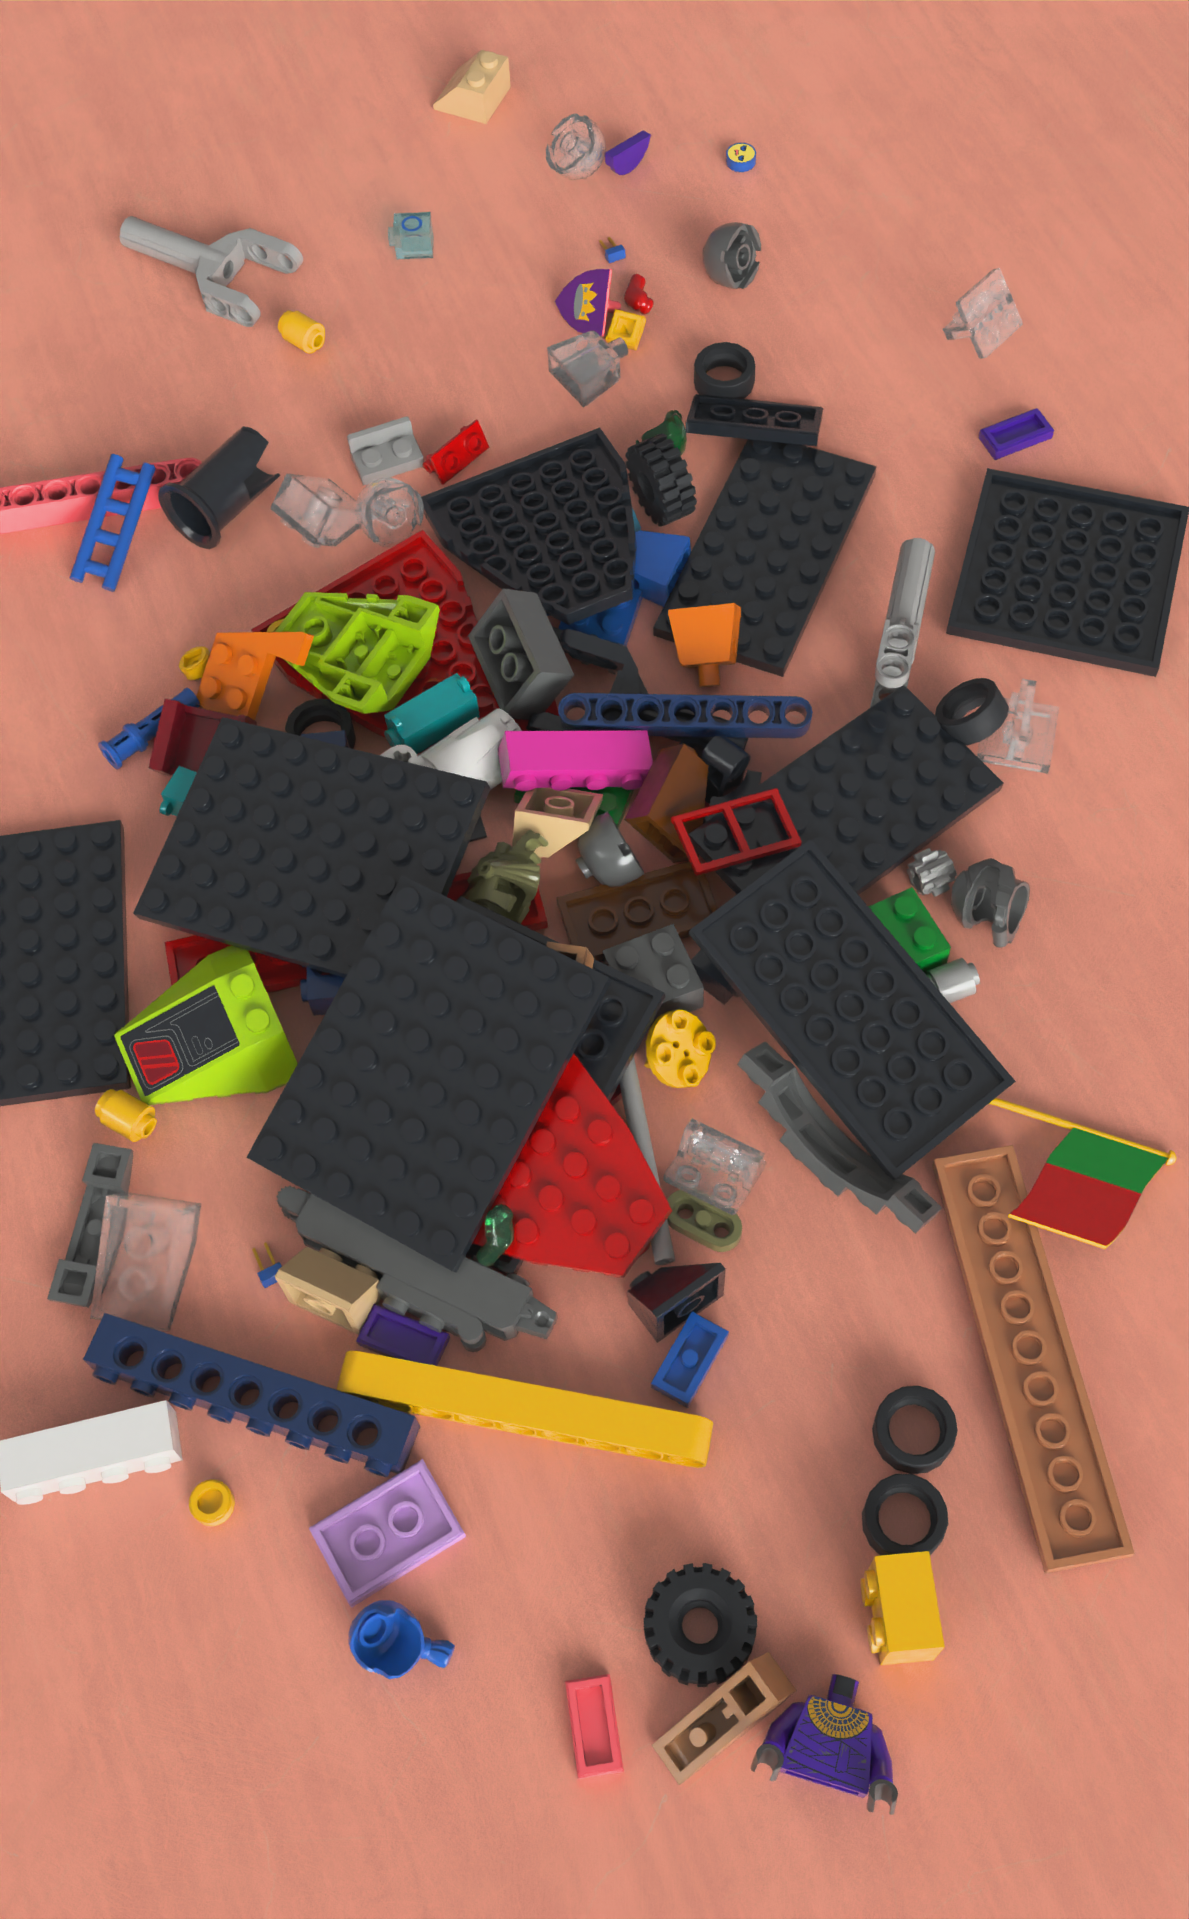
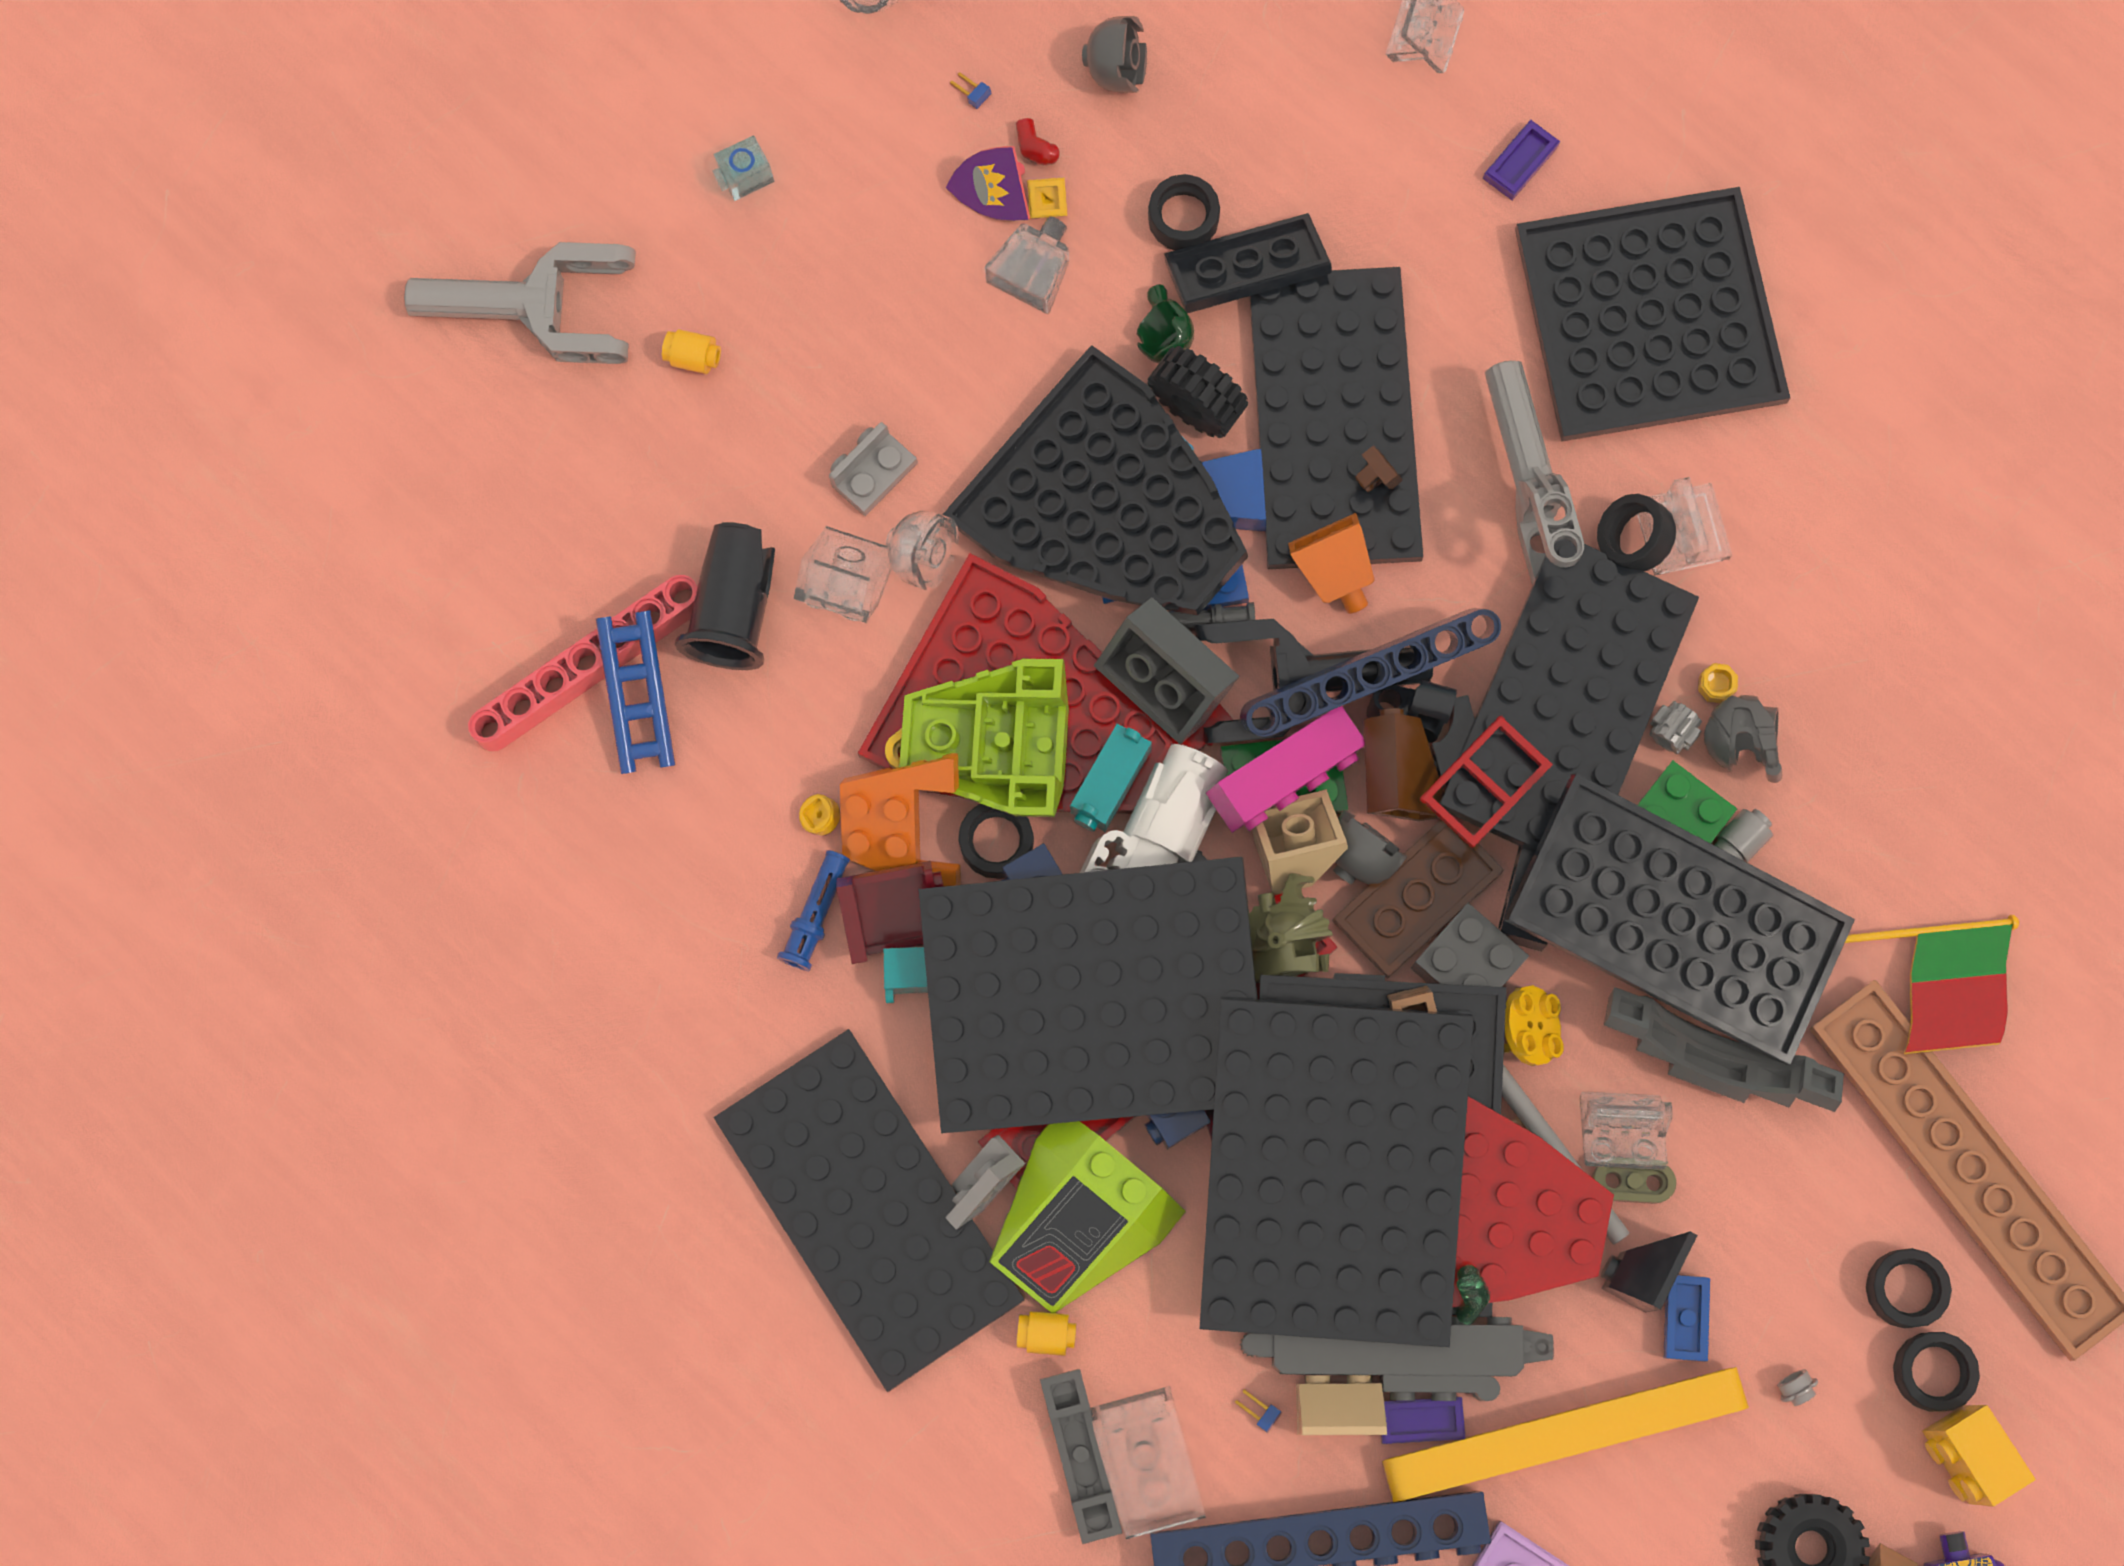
camera: 25 degrees left, 15 degrees up
red hinge [423,419,490,485] -> none
none -> light grey bracket [945,1135,1025,1230]
none -> reddish brown tile [1355,445,1403,492]
none -> yellow tile [1698,663,1738,703]
none -> light grey plate [1777,1369,1818,1406]

